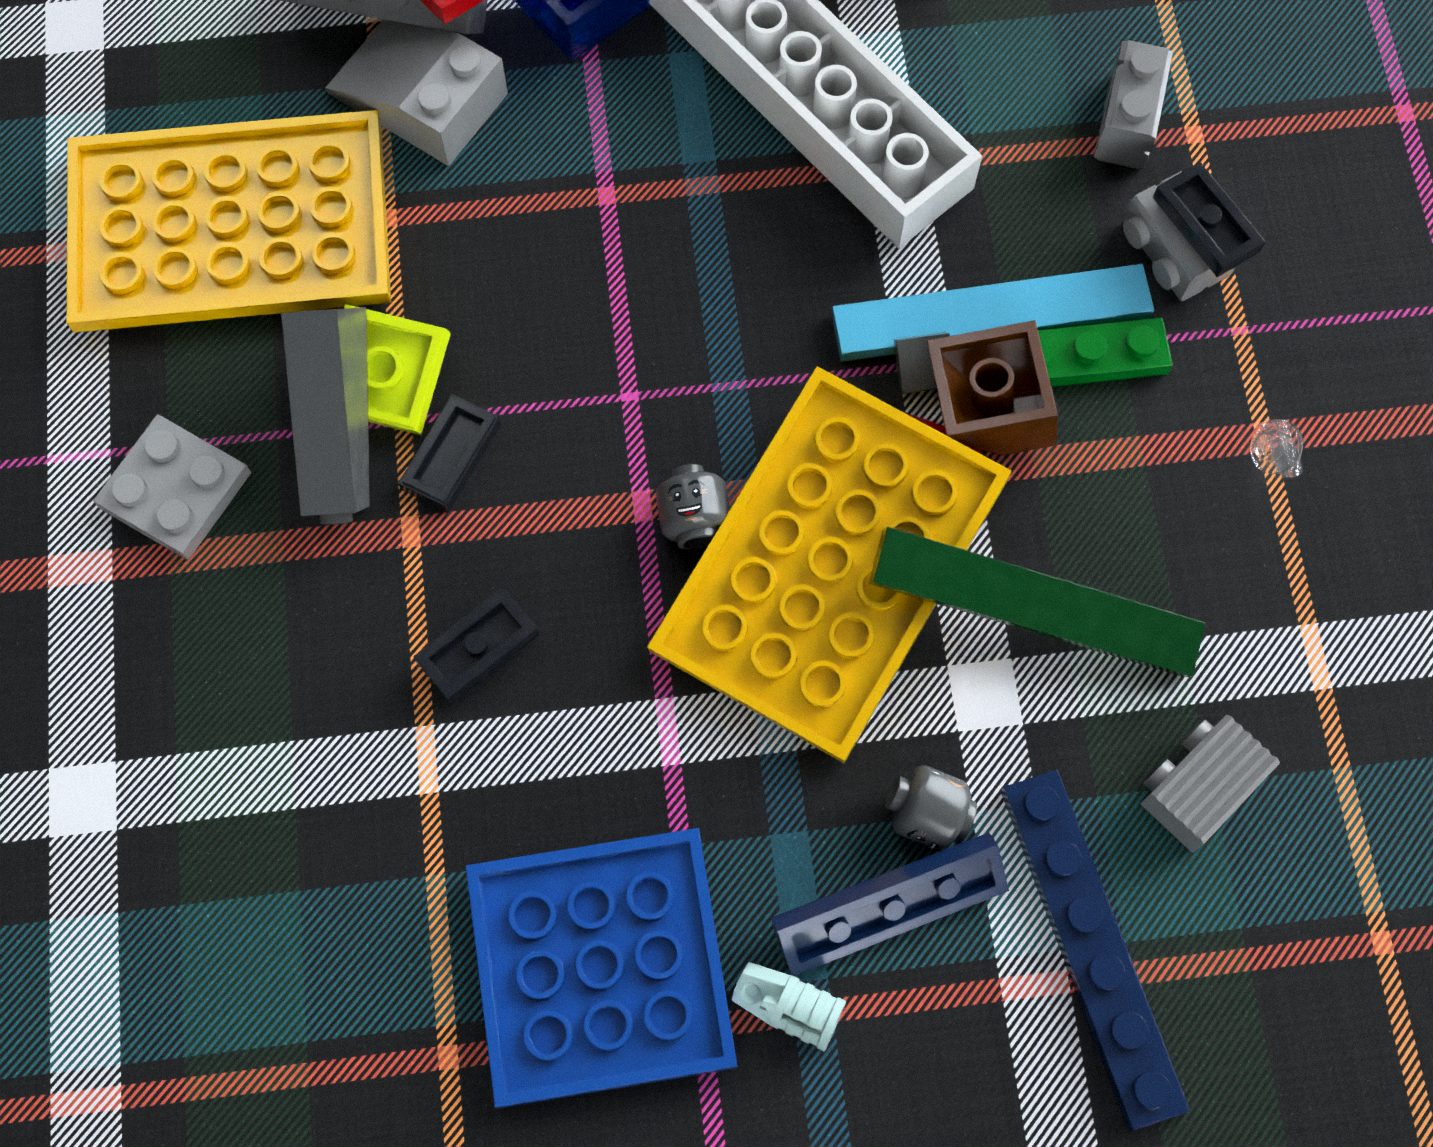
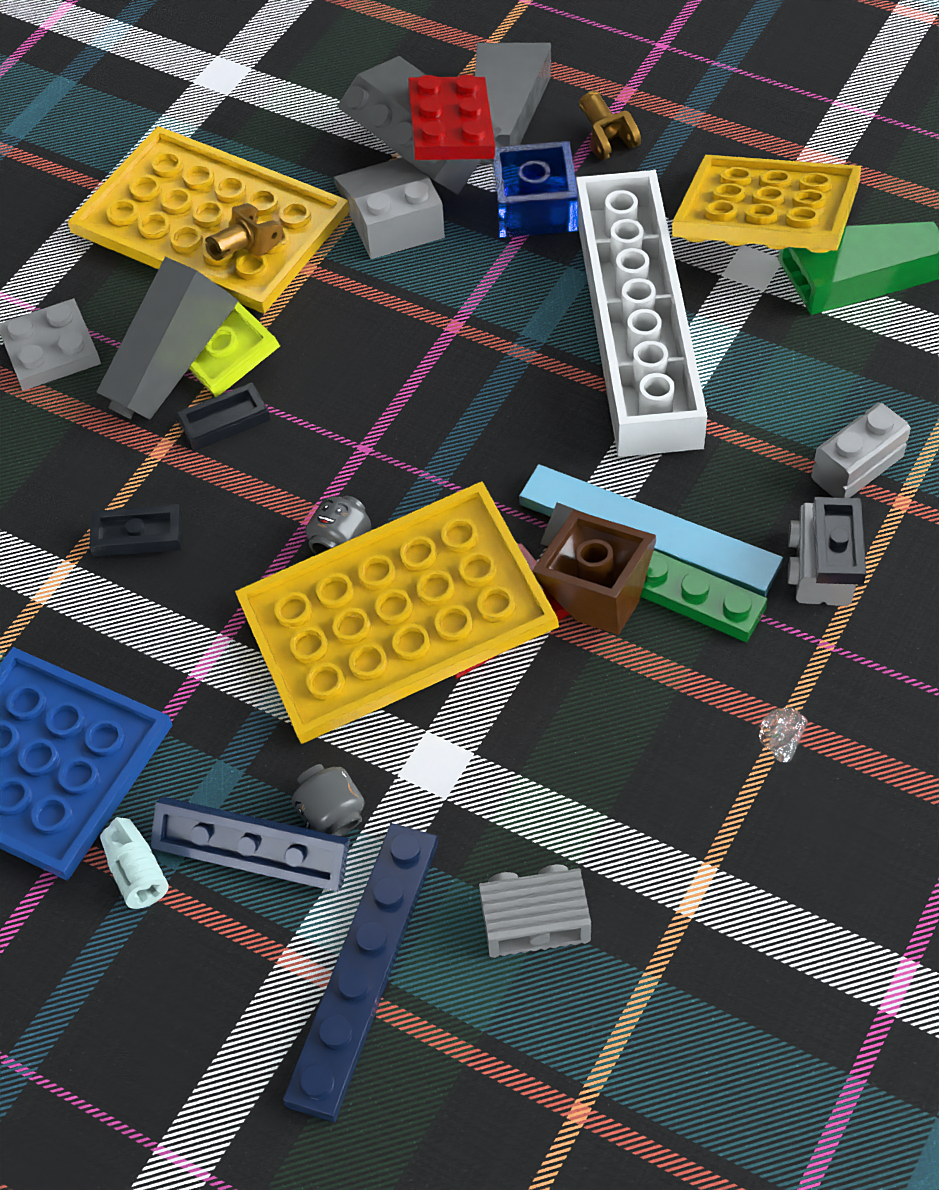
camera: 40 degrees right, 15 degrees down
dark green tile [869,527,1206,677] -> none
none -> pearl gold piece [205,203,283,261]

